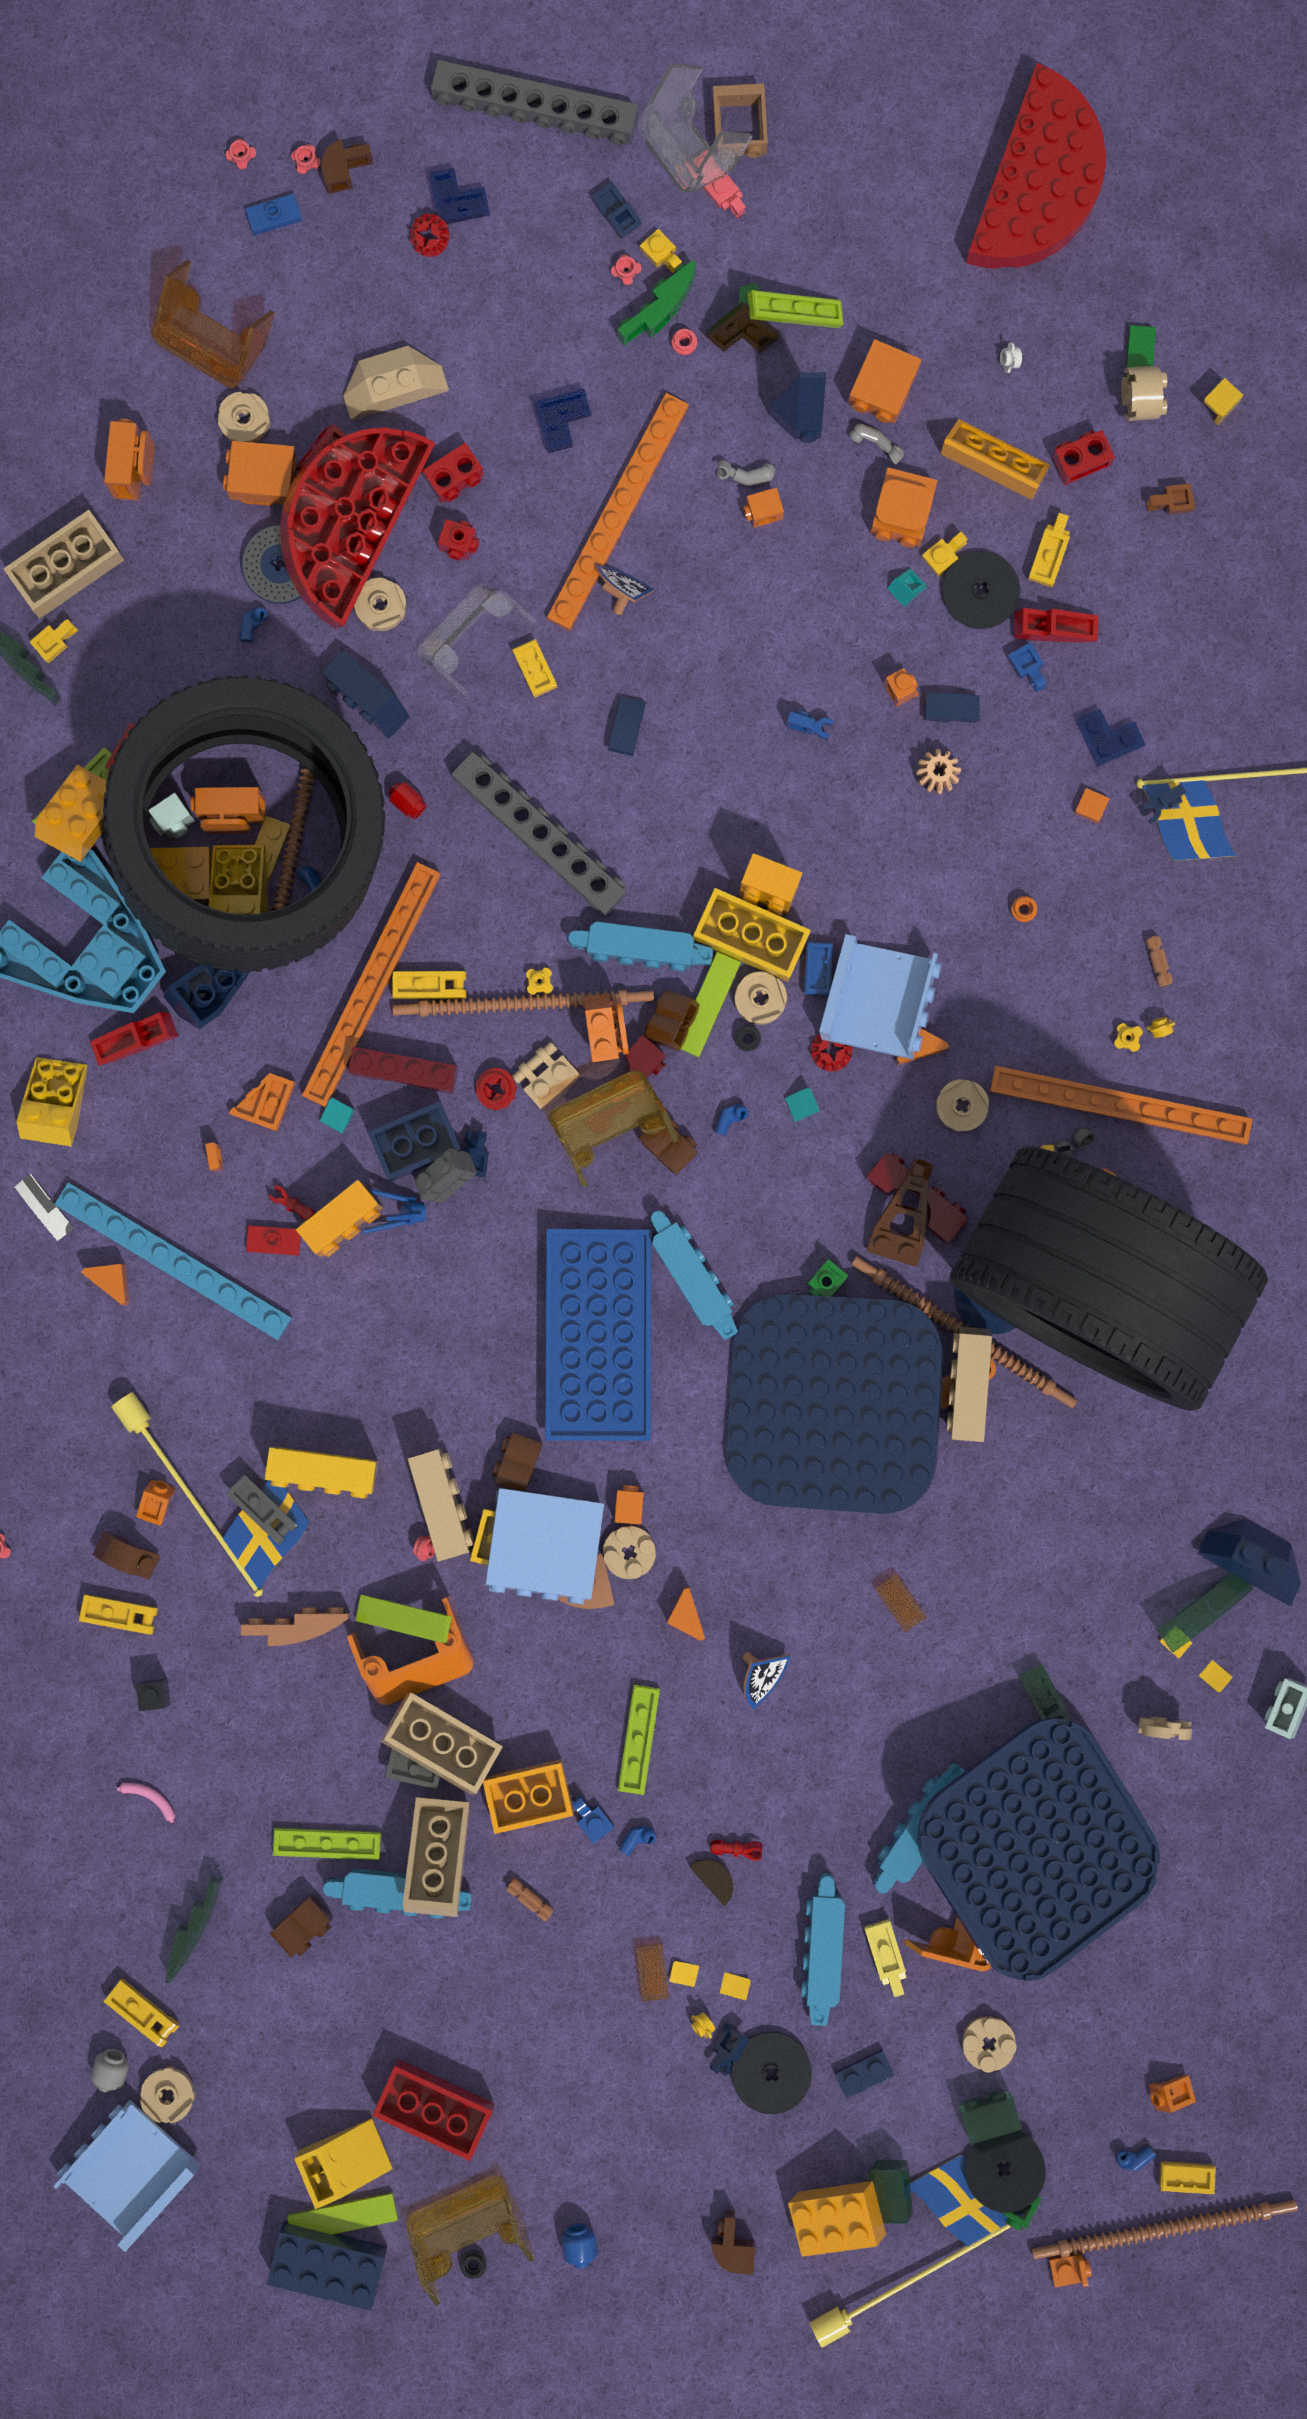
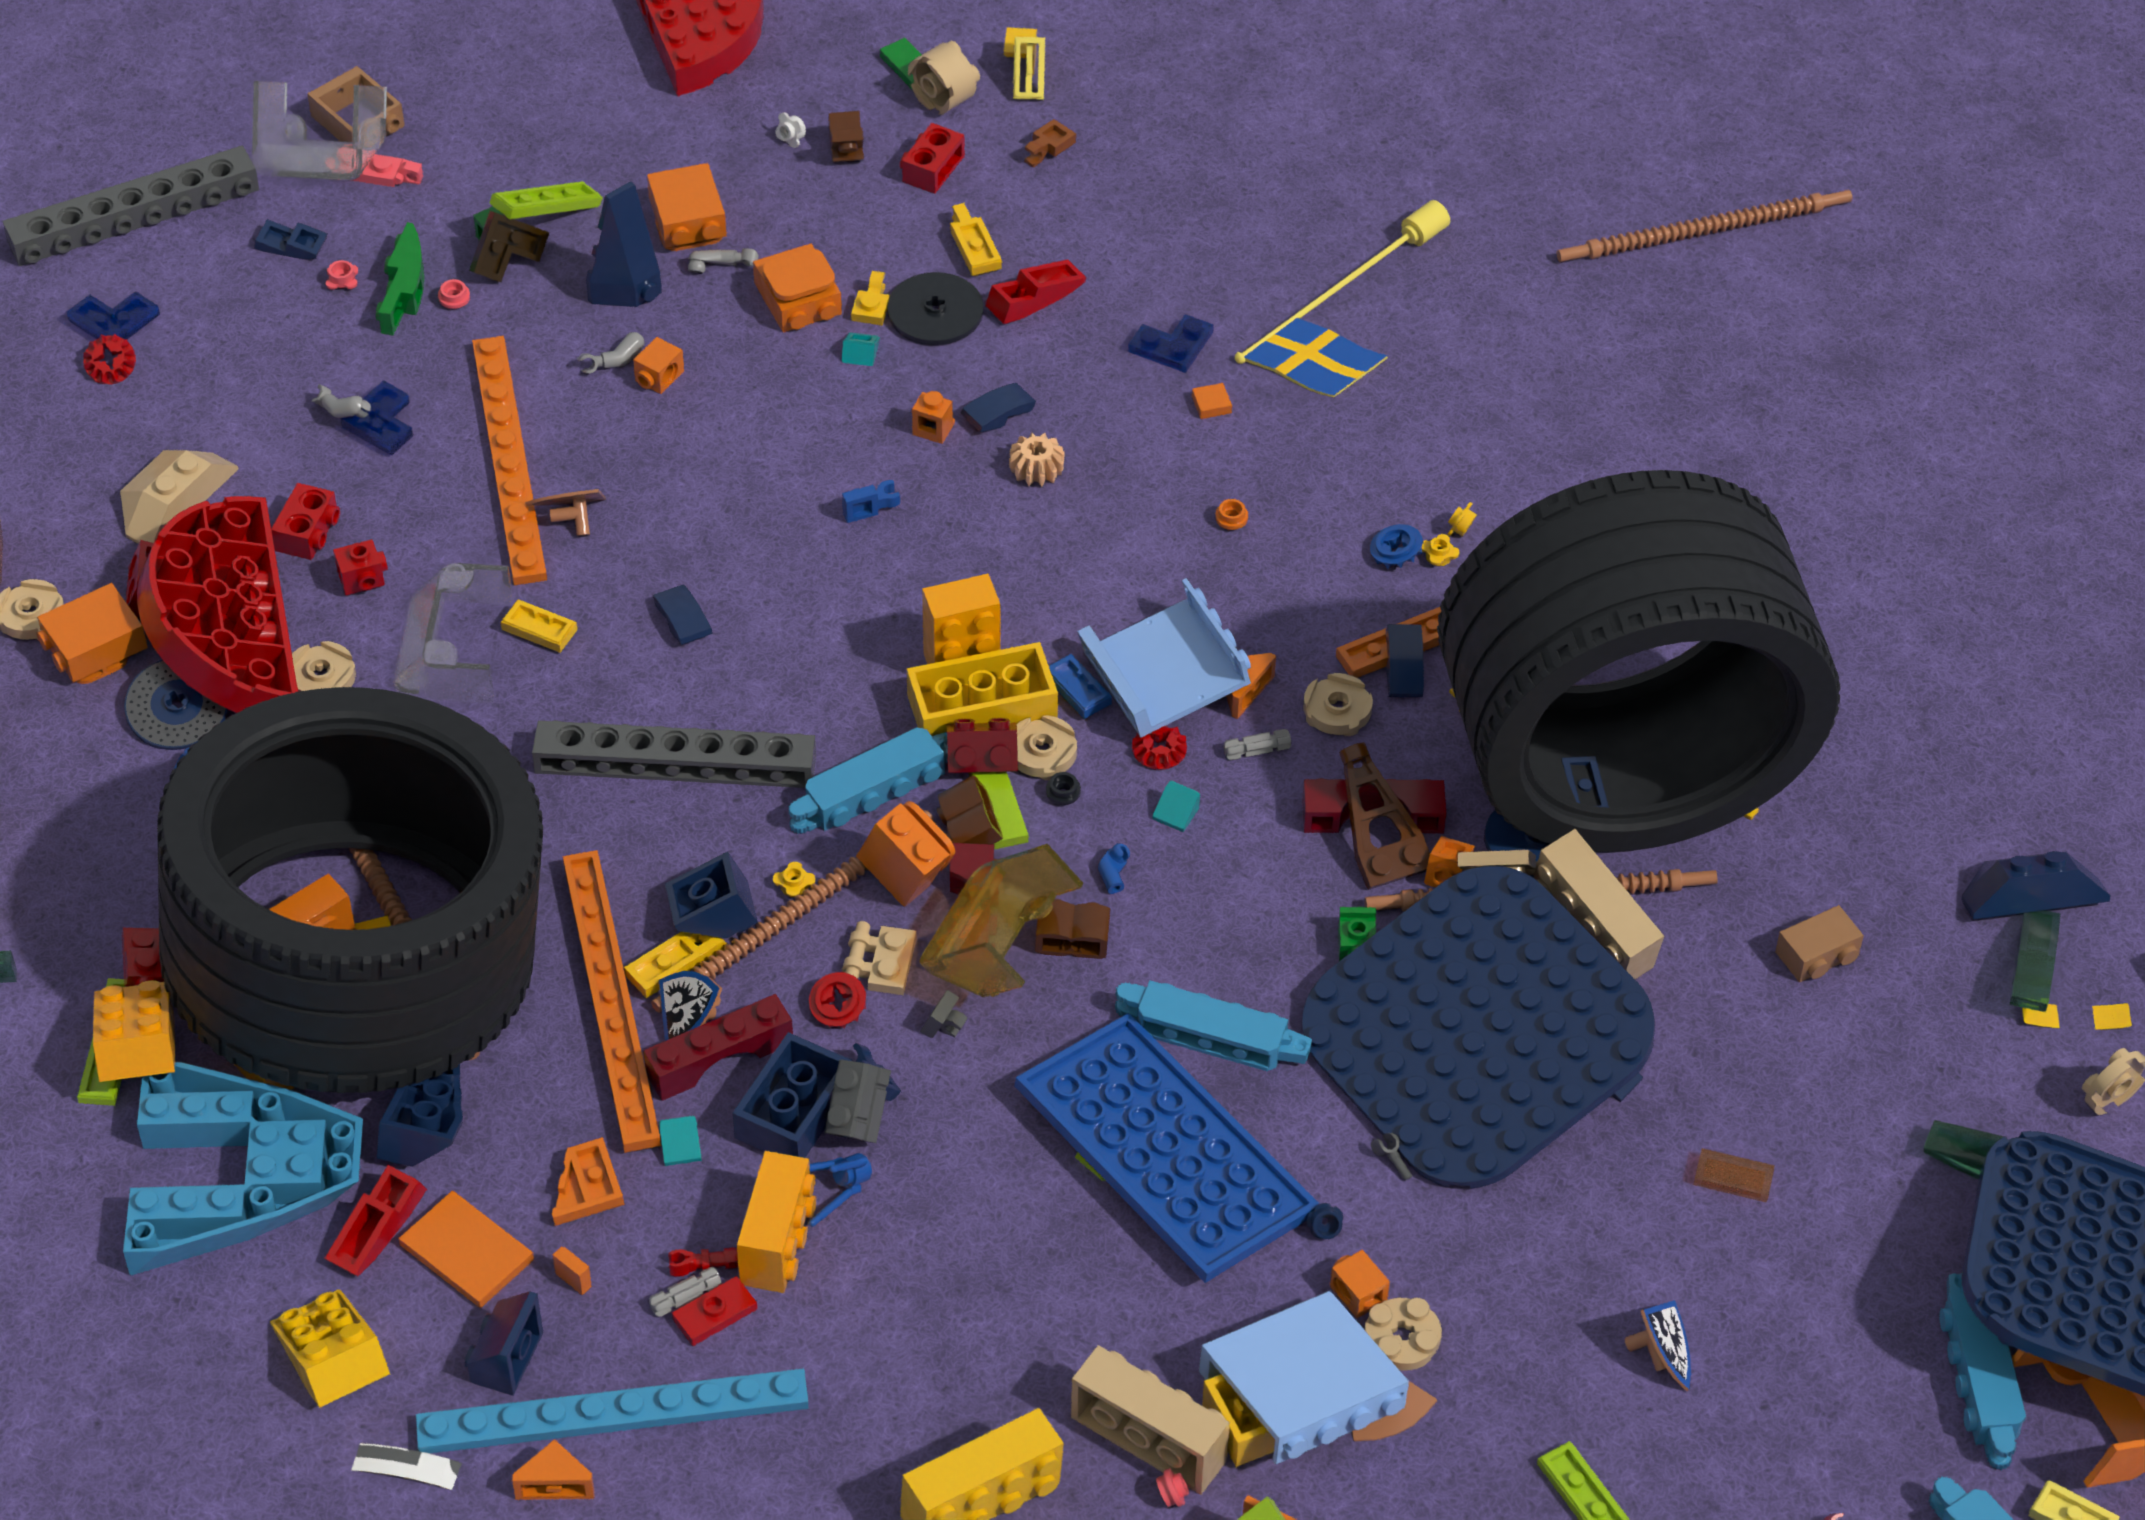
camera: 40 degrees left, 35 degrees down
reddish brown brick [492,1433,543,1492] -> none
yellow plate [640,229,682,274] -> none
orange slope [667,1586,705,1641] -> none
light orange slope [941,419,1050,500] -> none
blue plate [1008,642,1046,692] -> none
dark blue plate [1141,784,1186,823] -> none
nougat axle [1146,936,1173,987] -> none
none -> light grey arm [312,384,371,418]
none -> orange tile [399,1190,534,1309]
none -> dark blue slope [465,1291,543,1396]
none -> light grey axle [649,1267,721,1317]
none -> shield [659,971,722,1041]
none -> dark blue slope [665,851,758,938]
none -> reddish brown brick [828,111,864,162]
none -> dark grey tile [920,990,968,1038]
none -> dark red bracket [947,718,1018,773]
none -> light yellow tile [1013,37,1045,100]
none -> light grey axle [1223,729,1291,760]
none -> dark blue plate [1307,1203,1343,1239]
none -> blue gear [1370,524,1424,569]
none -> dark grey hand [1371,1133,1413,1181]
none -> dark blue slope [1386,624,1424,697]
none -> orange bracket [1424,836,1475,888]
none -> tan plate [1458,850,1538,876]
none -> medium nougat brick [1775,905,1864,983]

